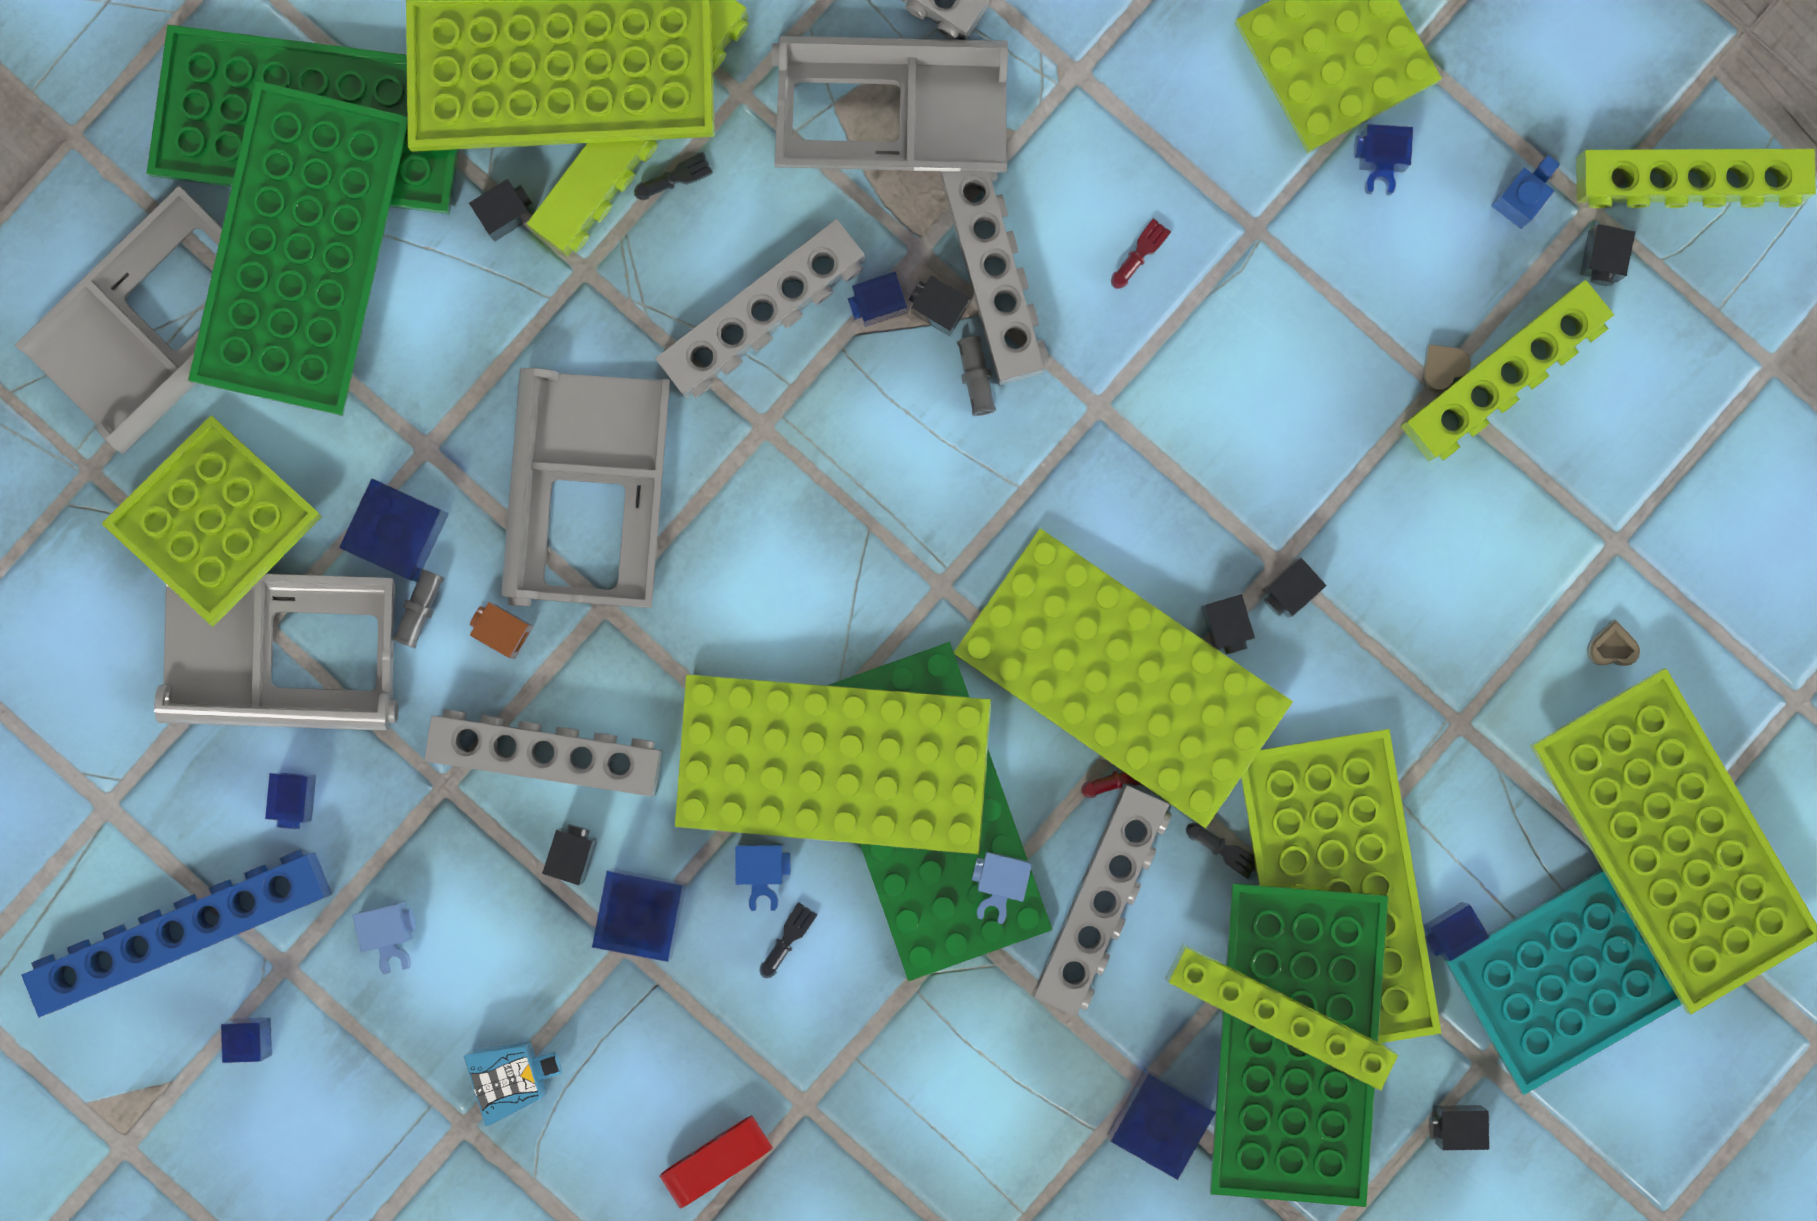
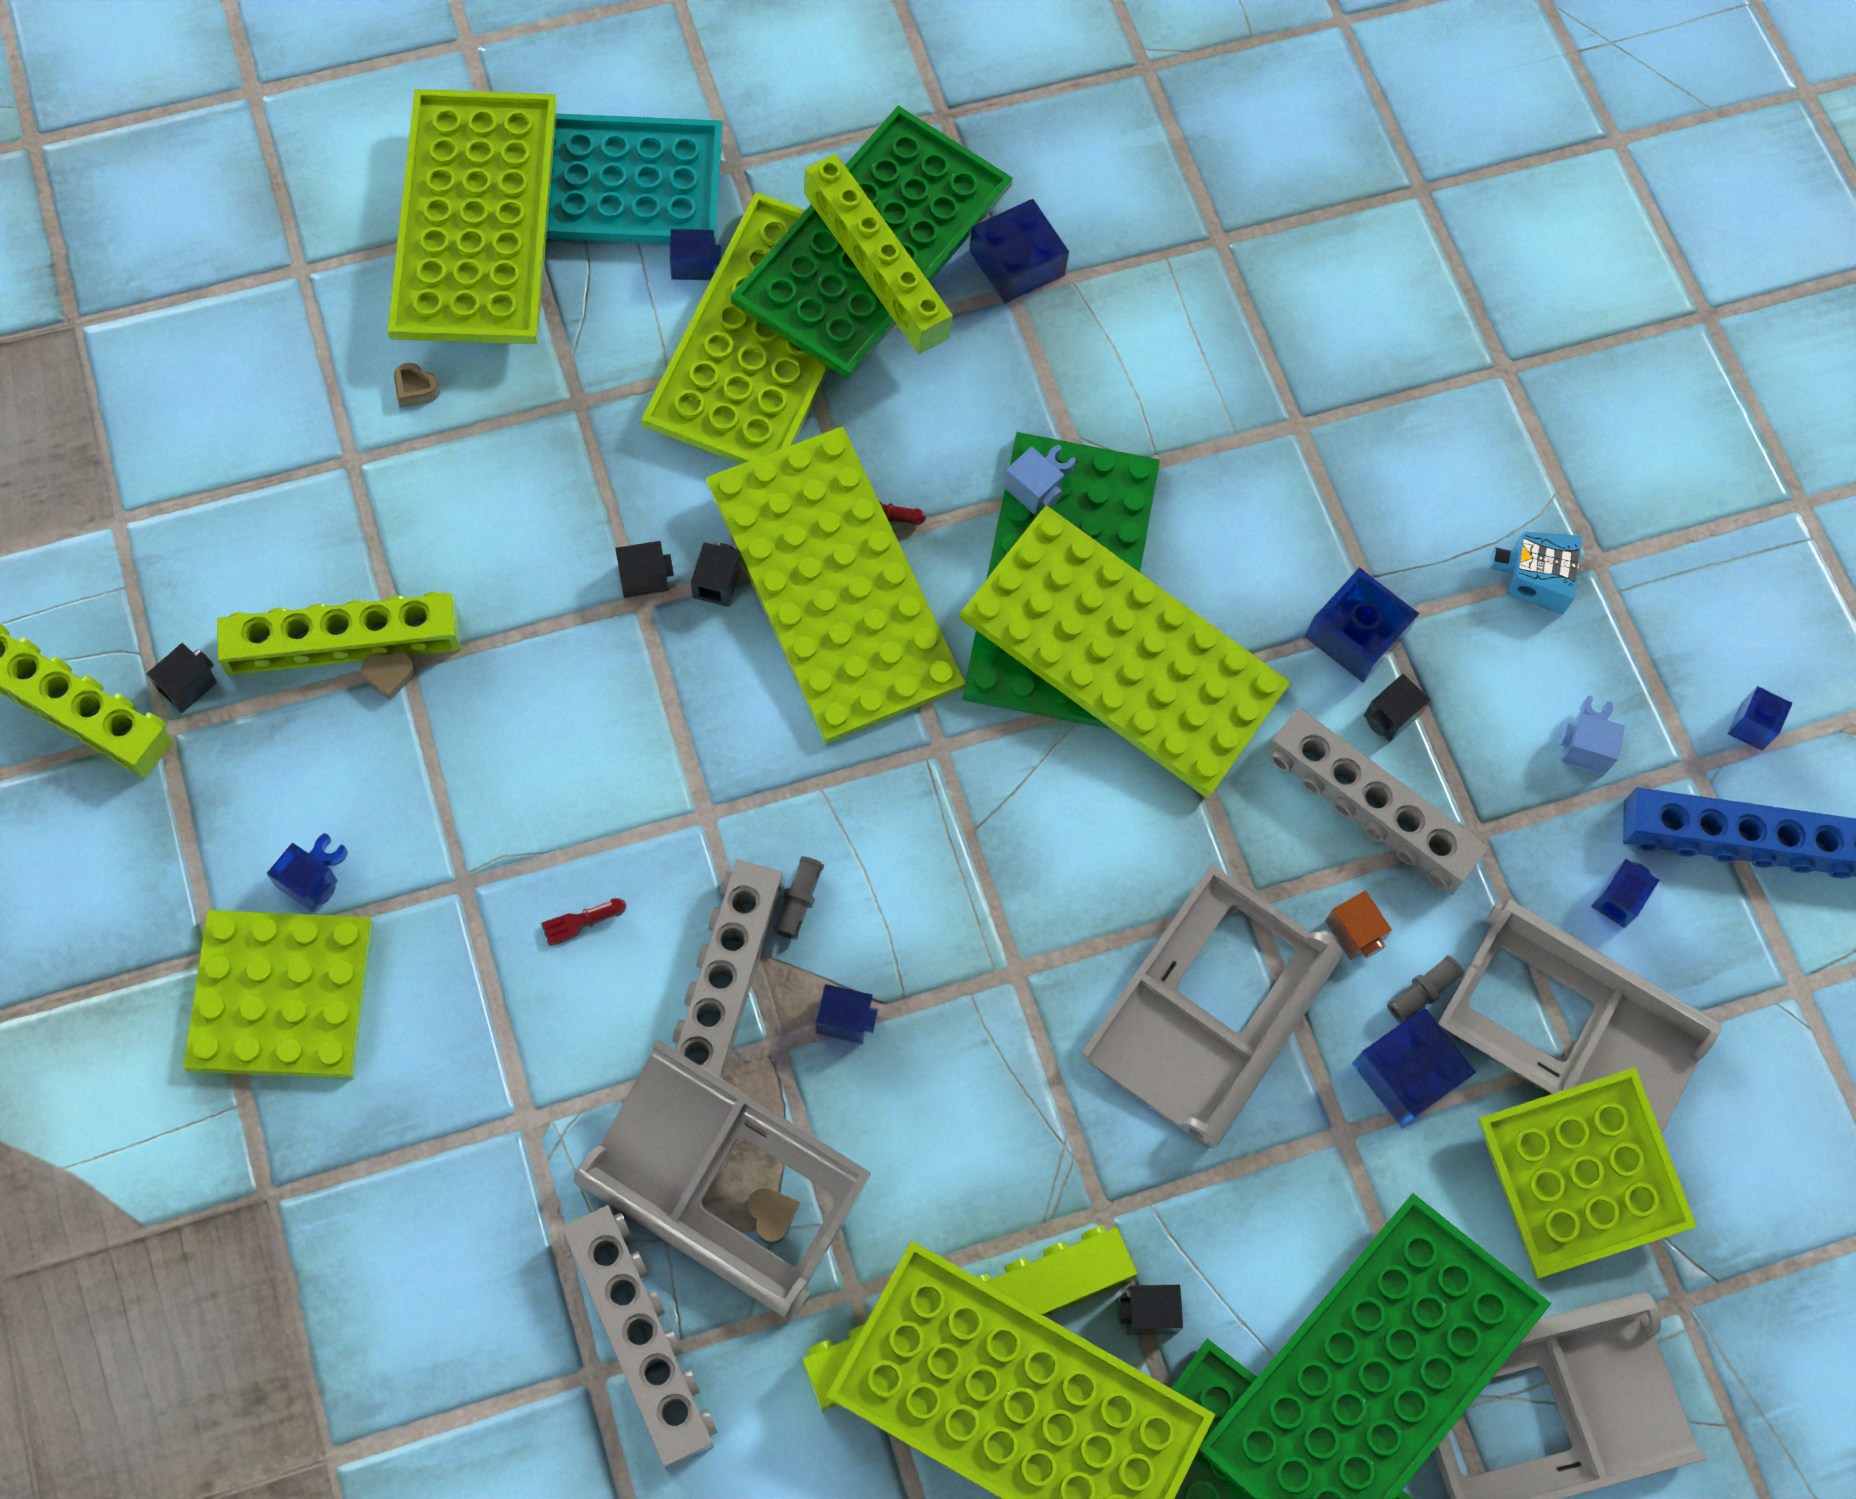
camera: 160 degrees left, 20 degrees down
black piece [634,152,713,200] -> none
light grey brick [655,219,865,399] -> none
red beam [659,1115,773,1209] -> none
blue brick [735,844,791,911] -> none
black piece [759,902,818,978] -> none
black brick [909,275,970,336] -> none
light grey brick [1032,784,1172,1016] -> none
black piece [1186,822,1255,879] -> none
black brick [1429,1105,1490,1150] -> none
blue brick [1492,155,1560,229] -> none
none -> dark tan tile [747,1188,800,1244]

